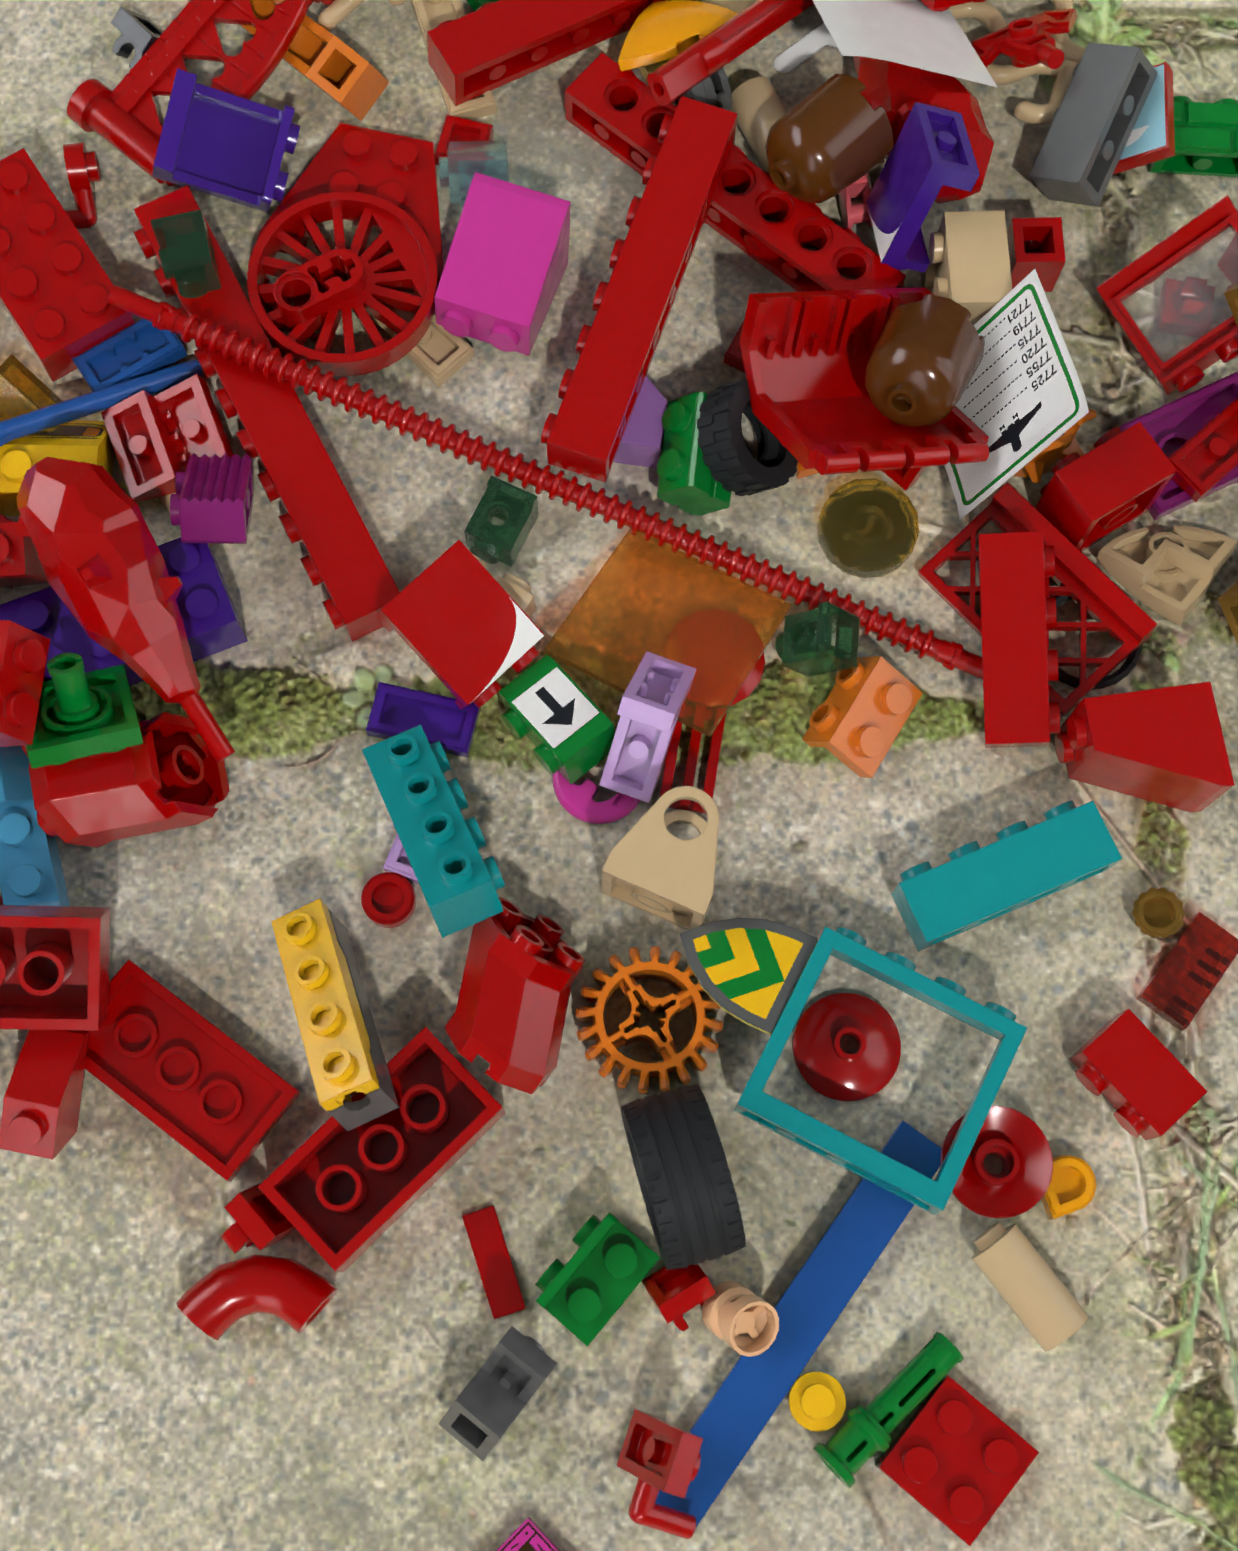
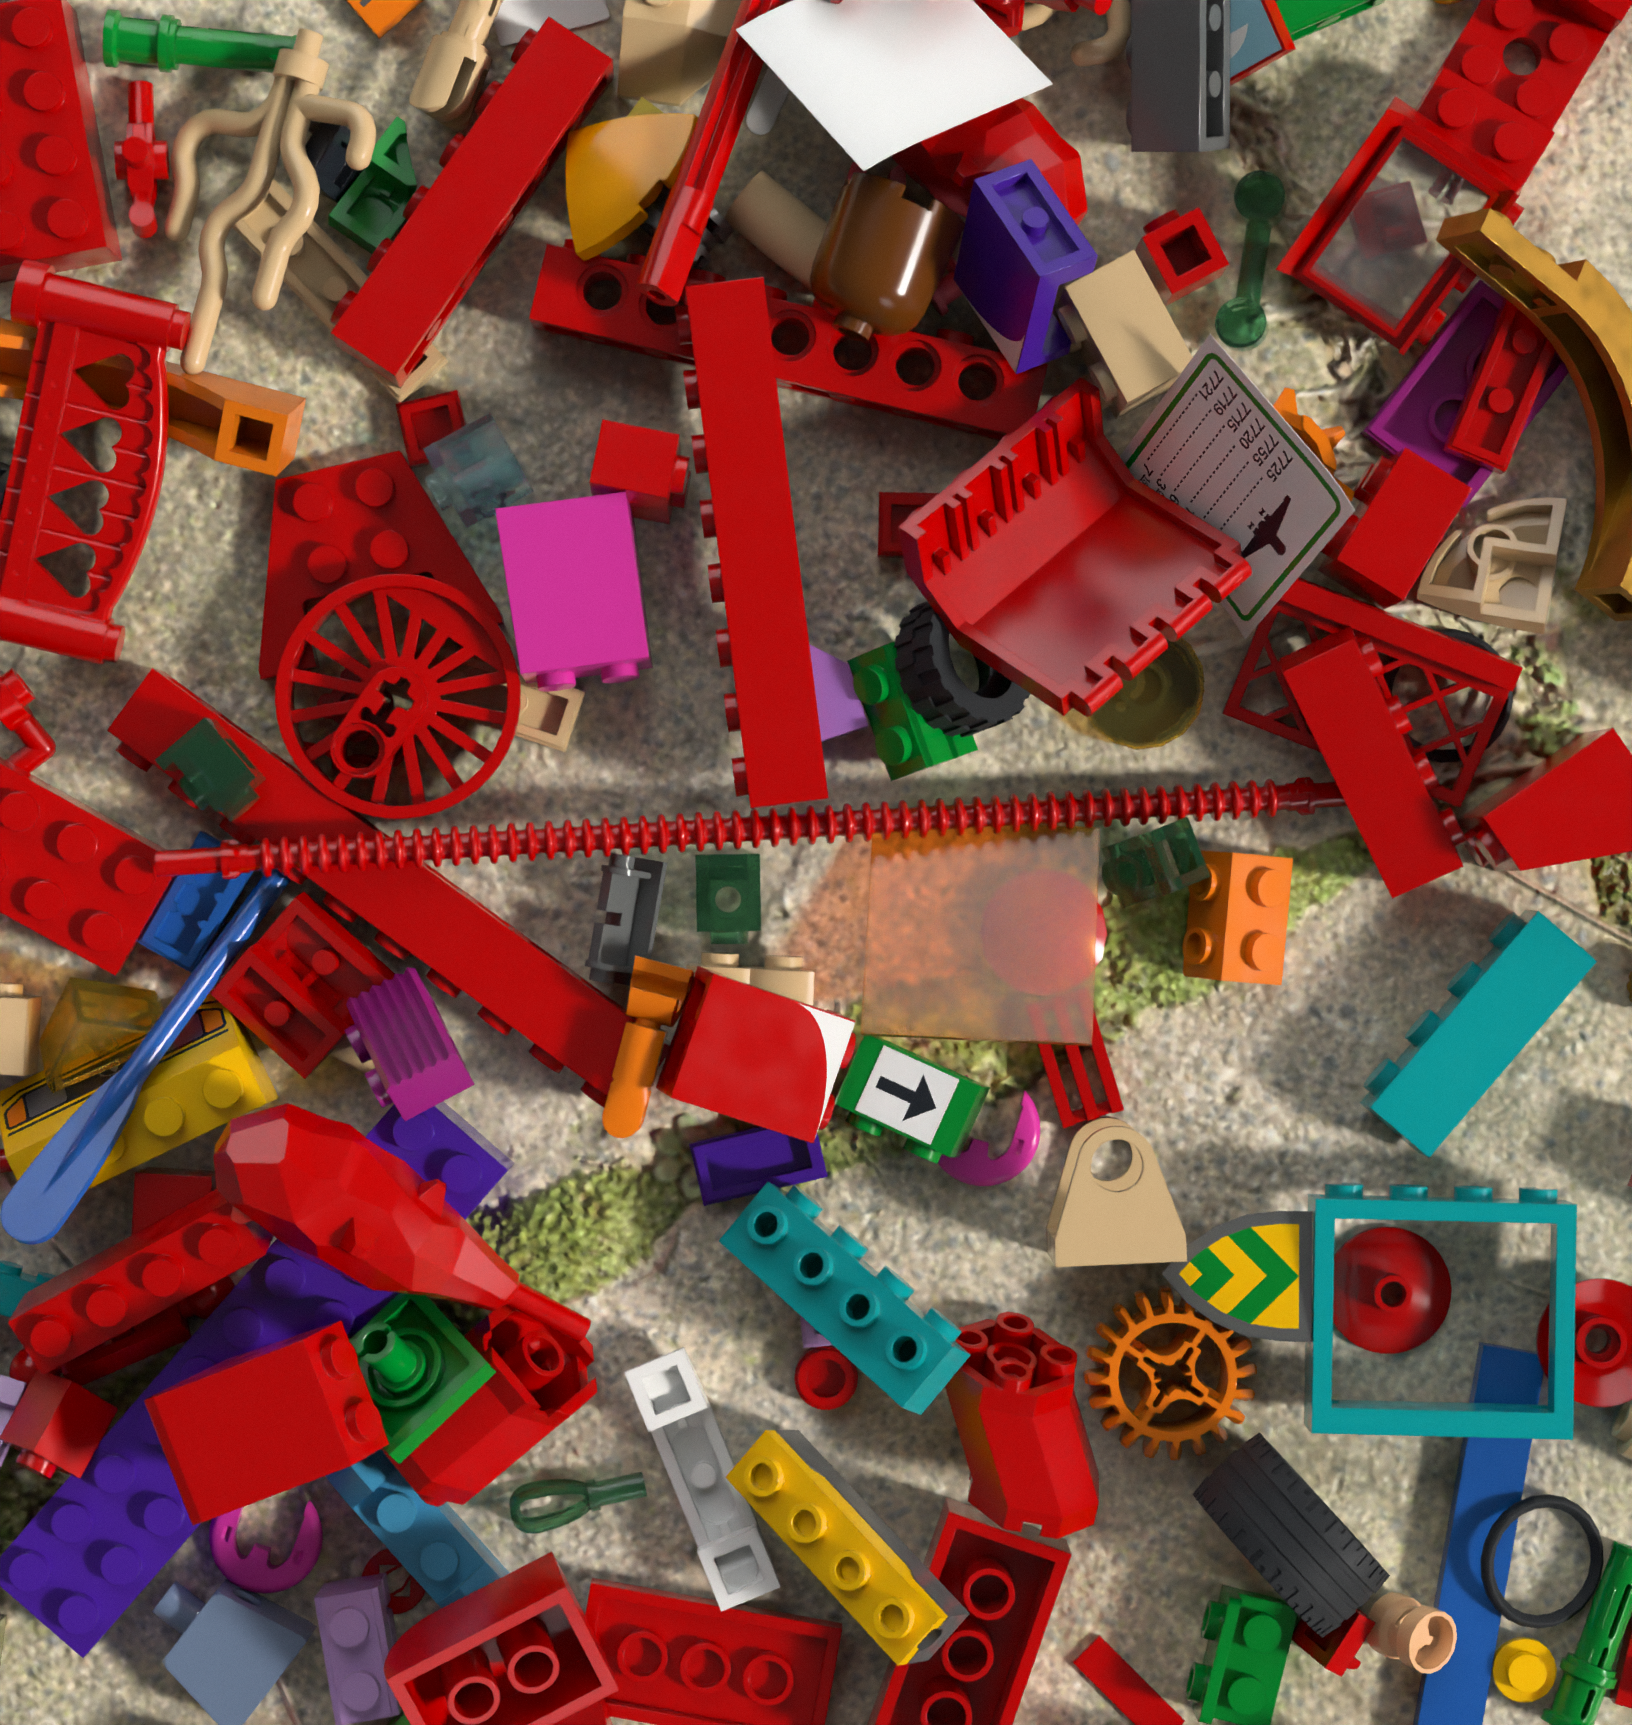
camera: 25 degrees left, 15 degrees up
dark purple panel [152,68,301,213] -> none
lavender bracket [599,651,697,803] -> none
reddish brown cylinder [865,294,985,427] -> none
none -> clear green piece [509,1471,647,1534]
none -> dark grey hinge [584,853,667,986]
none -> red piece [589,419,691,525]
none -> orange piece [602,955,694,1138]
none -> white slope [624,1347,781,1612]
none -> clear green bar [1215,170,1288,352]
none -> black tyre [1480,1494,1604,1629]

